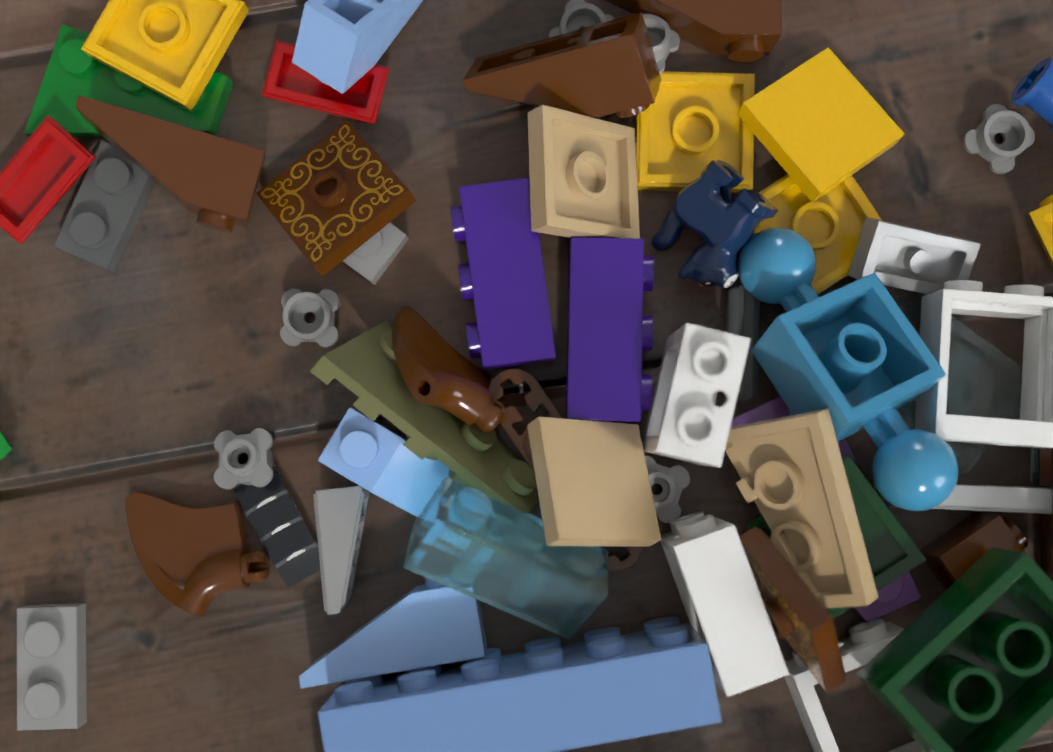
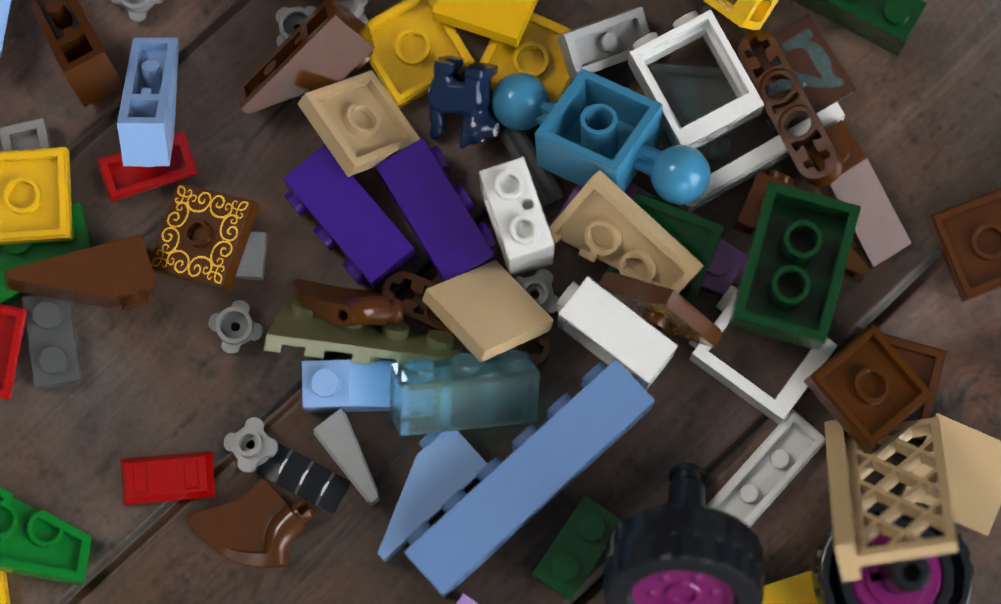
camera: 30 degrees left, 5 degrees down
none -> red tile [120,451,216,505]

